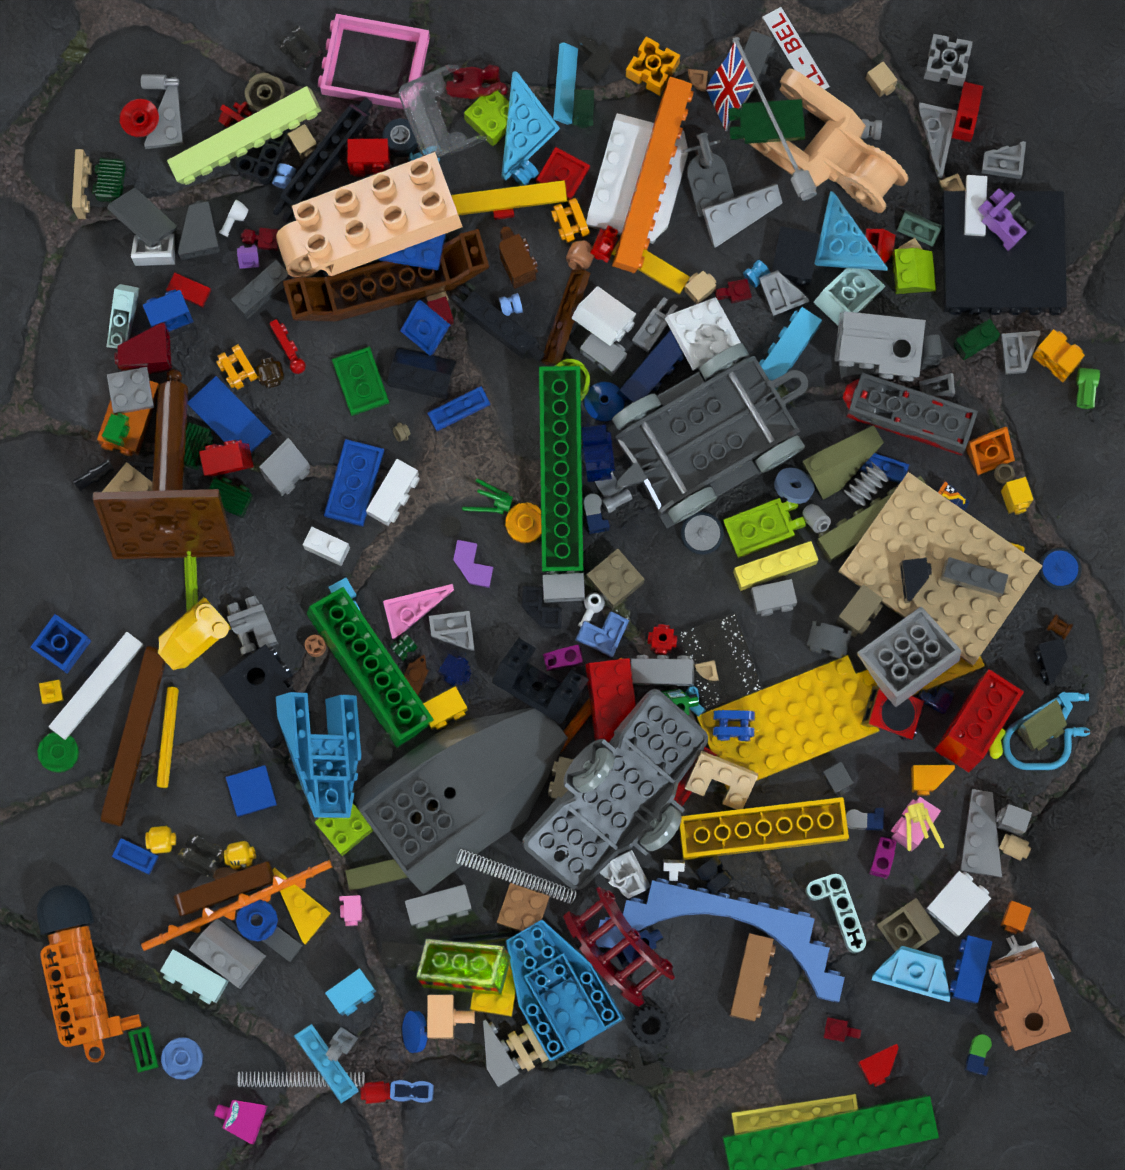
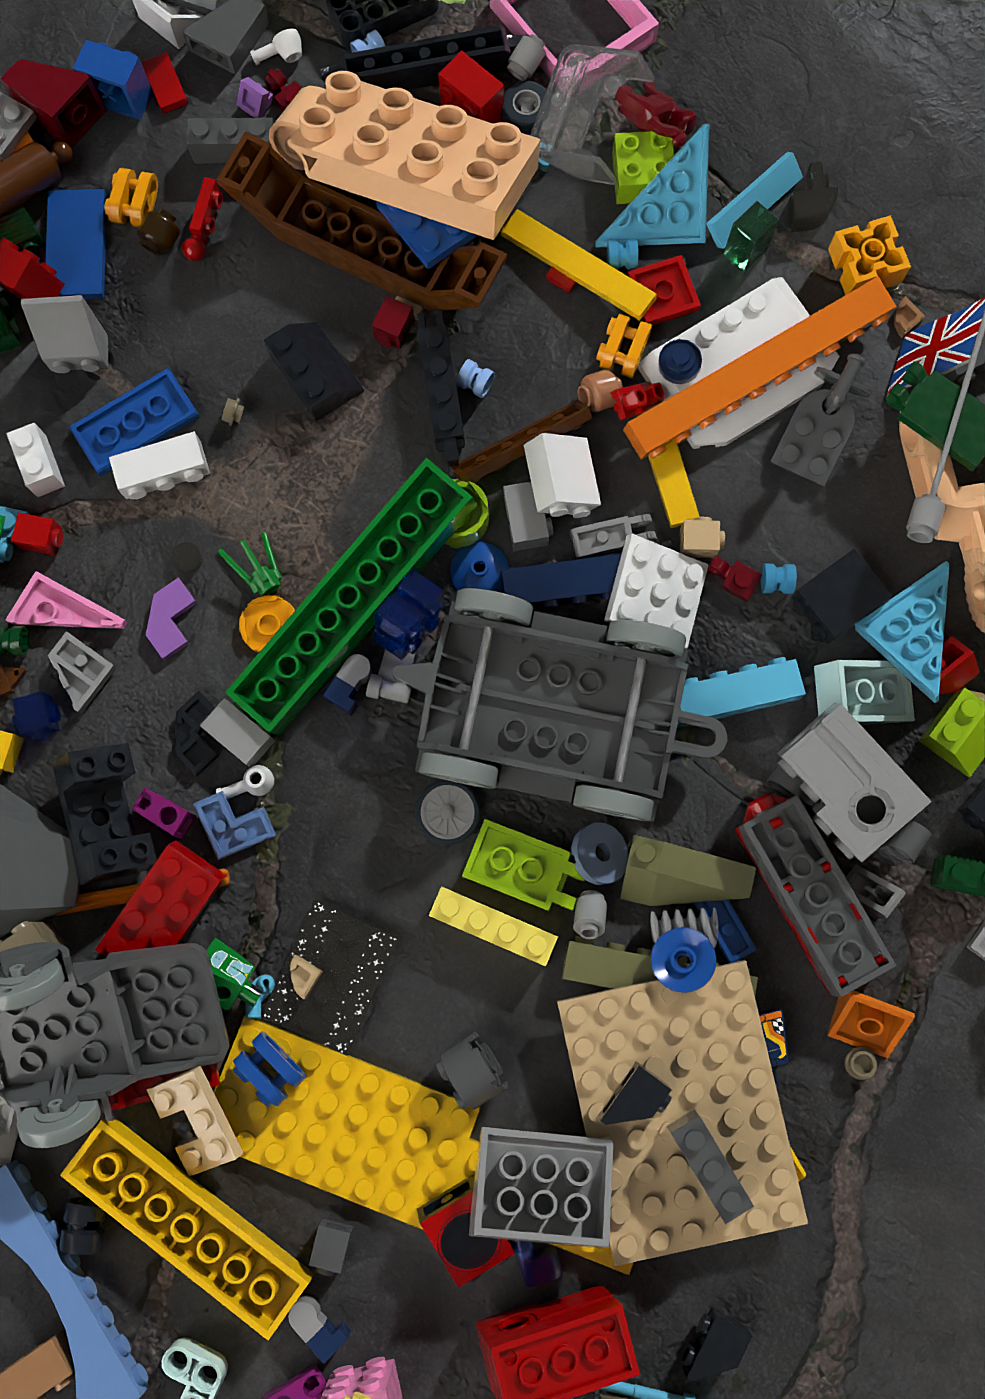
camera: 45 degrees right, 0 degrees up
light aqua slope [106,284,139,349] -> none
tan brick [288,124,318,160] -> none
green tile [332,346,389,416] -> none
blue tile [400,300,450,356] -> none
blue tile [427,386,490,431] -> none
reddish brown hinge [499,226,538,289] -> none
dark tan brick [587,549,644,609] -> none
light grey brick [631,655,695,686] -> none
red brick [647,624,677,655] -> none
white tile [663,859,685,881] -> none
light grey wing [702,184,782,248] -> none
light grey brick [751,579,797,616] -> none
light grey wing [759,270,809,316] -> none
dark tan brick [836,584,883,637] -> none
light orange slope [911,765,955,796] -> none
yellow brick [1001,477,1034,515] -> none
blue wheel [1039,548,1082,590] -> none
reddish brown bush [1046,614,1073,640] -> none
none -> red brick [11,513,64,556]
none -> light grey brick [507,34,546,81]
none -> blue dish [651,927,716,993]
none -> dark blue plate [658,339,702,385]

